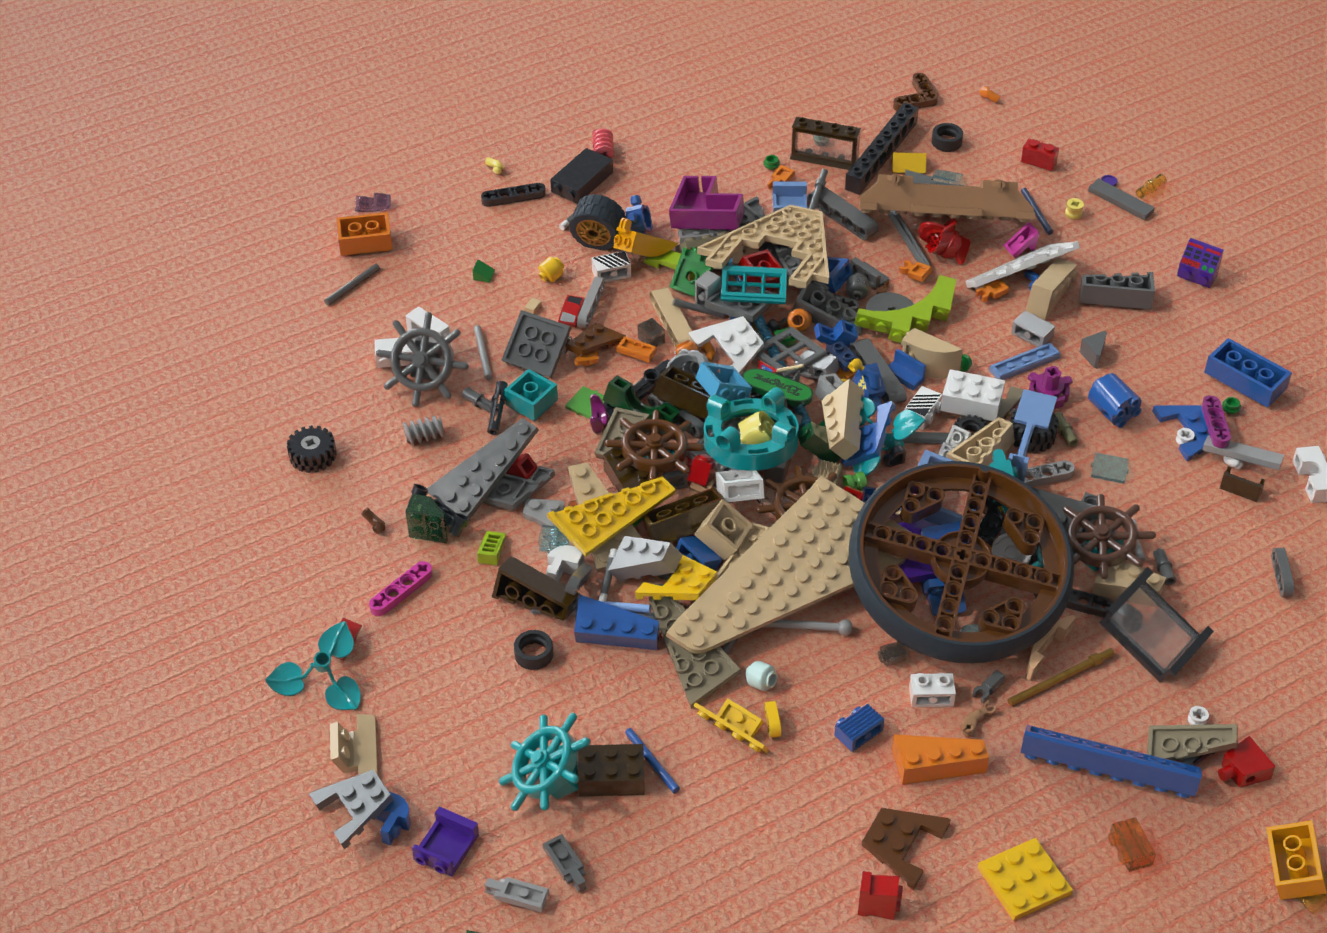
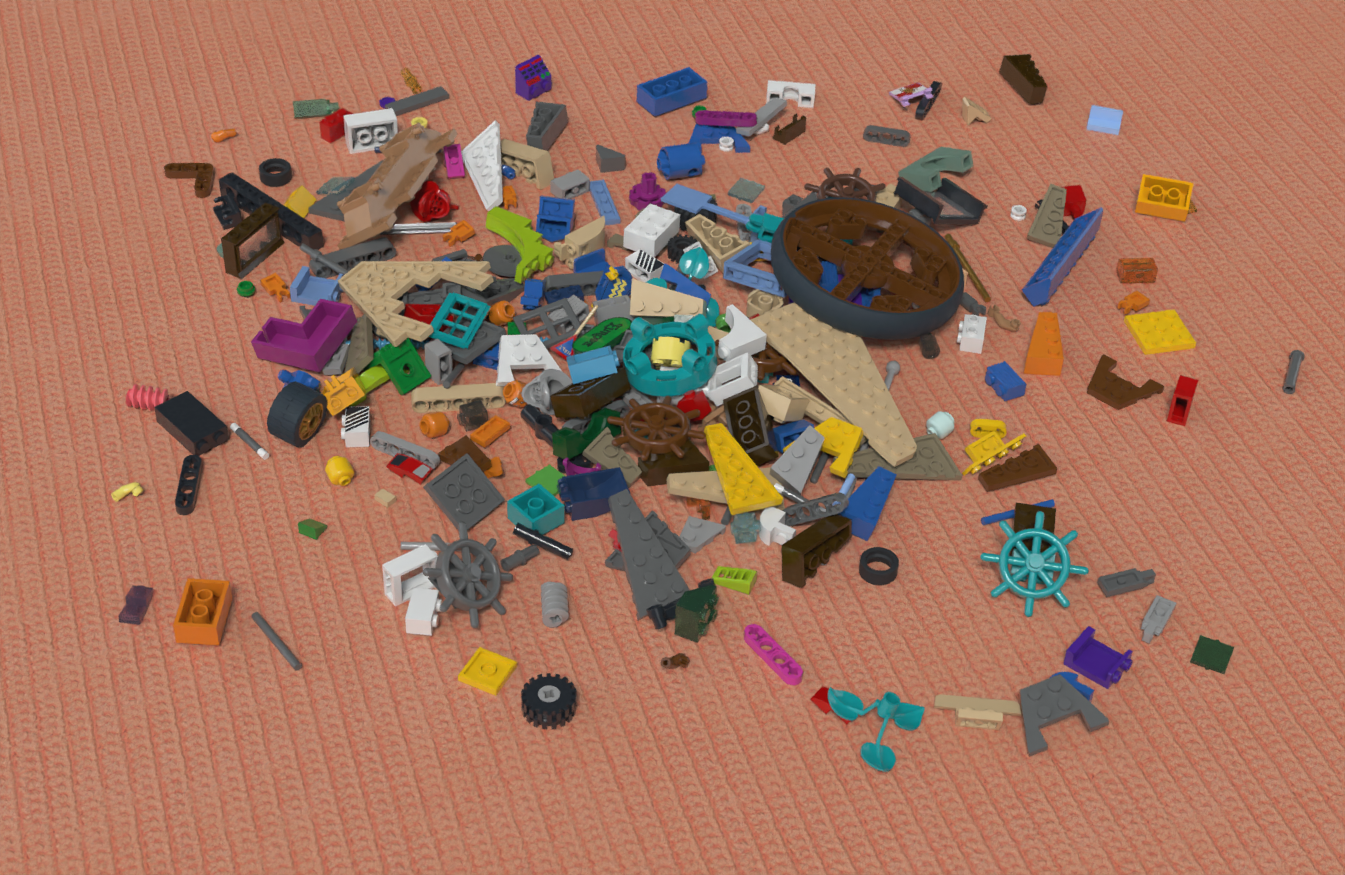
camera: 80 degrees left, 5 degrees down
none -> black hinge [213,193,242,230]
none -> clear green hinge [293,99,339,119]
none -> white brick [344,108,398,154]
none -> orange head [419,411,449,438]
none -> yellow tile [458,647,517,696]
none -> blue piece [536,195,575,243]
none -> dark blue piece [557,467,630,521]
none -> white arch [718,304,767,362]
none -> sand green arch [898,147,973,192]
none -> reddish brown wing [978,443,1057,492]
none -> orange plate [1117,291,1150,314]

